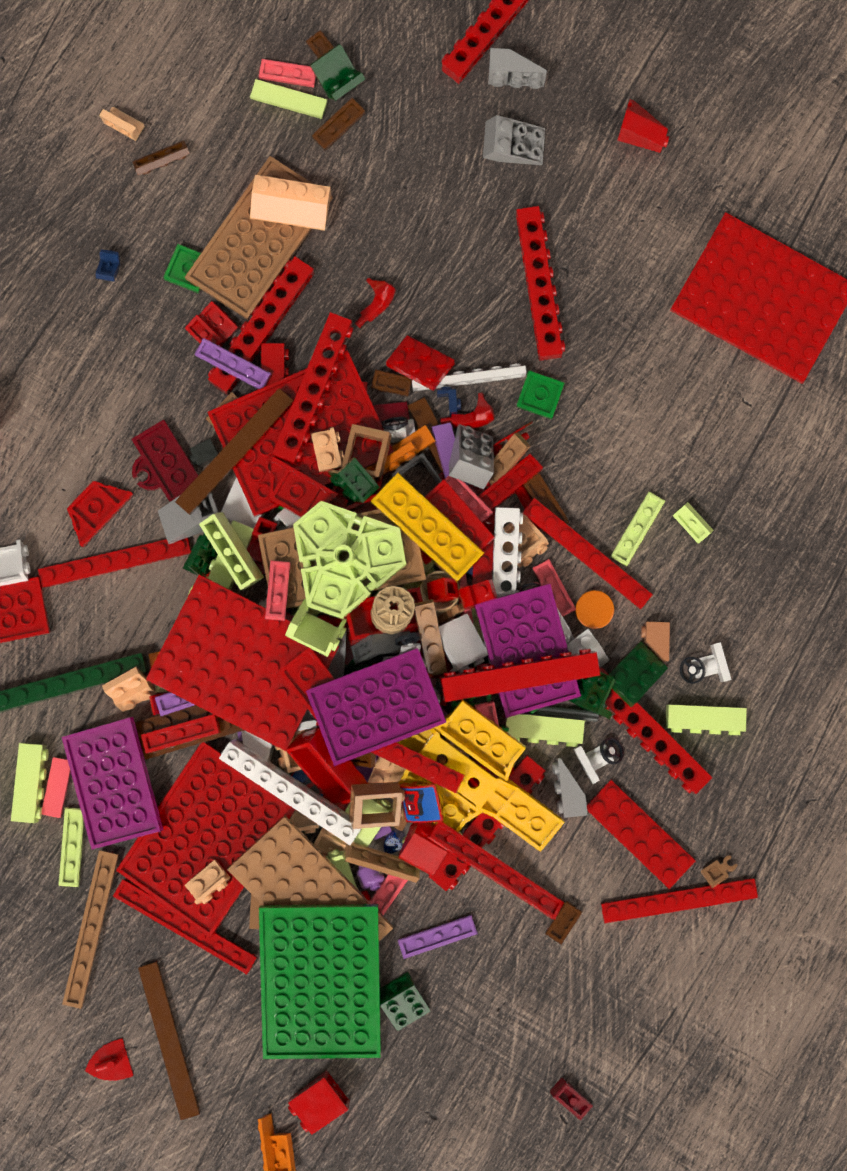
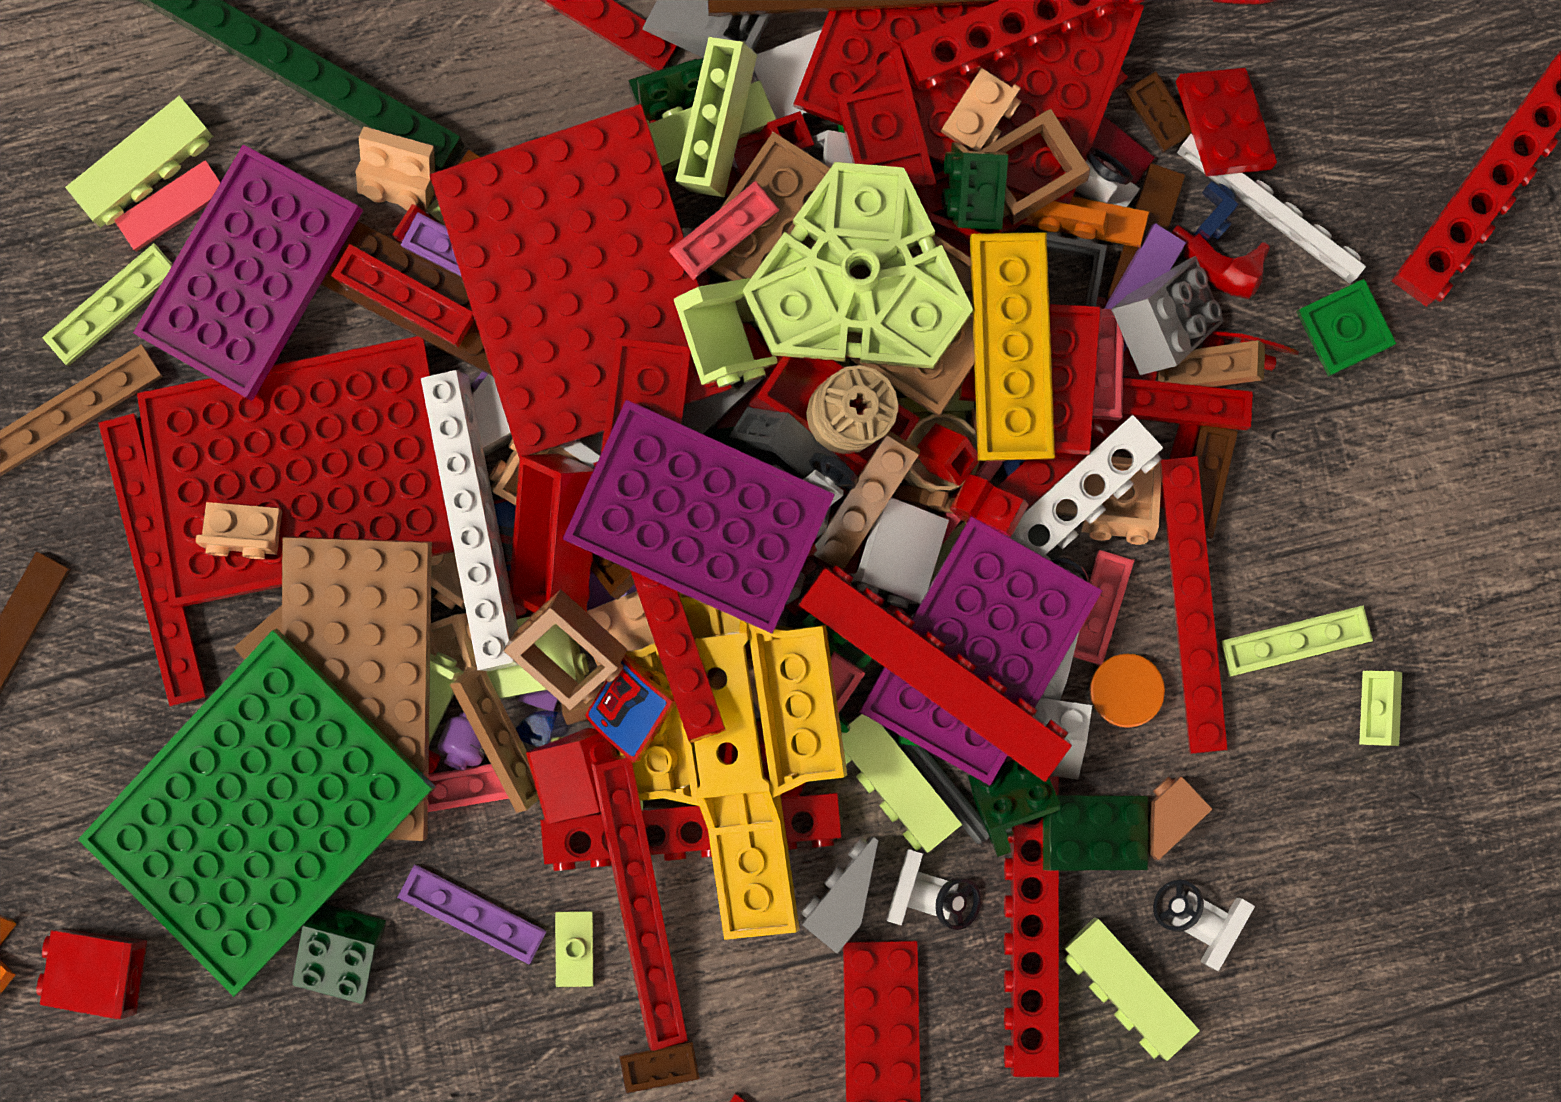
camera: 40 degrees right, 0 degrees up
none -> yellowish green plate [555,911,594,987]

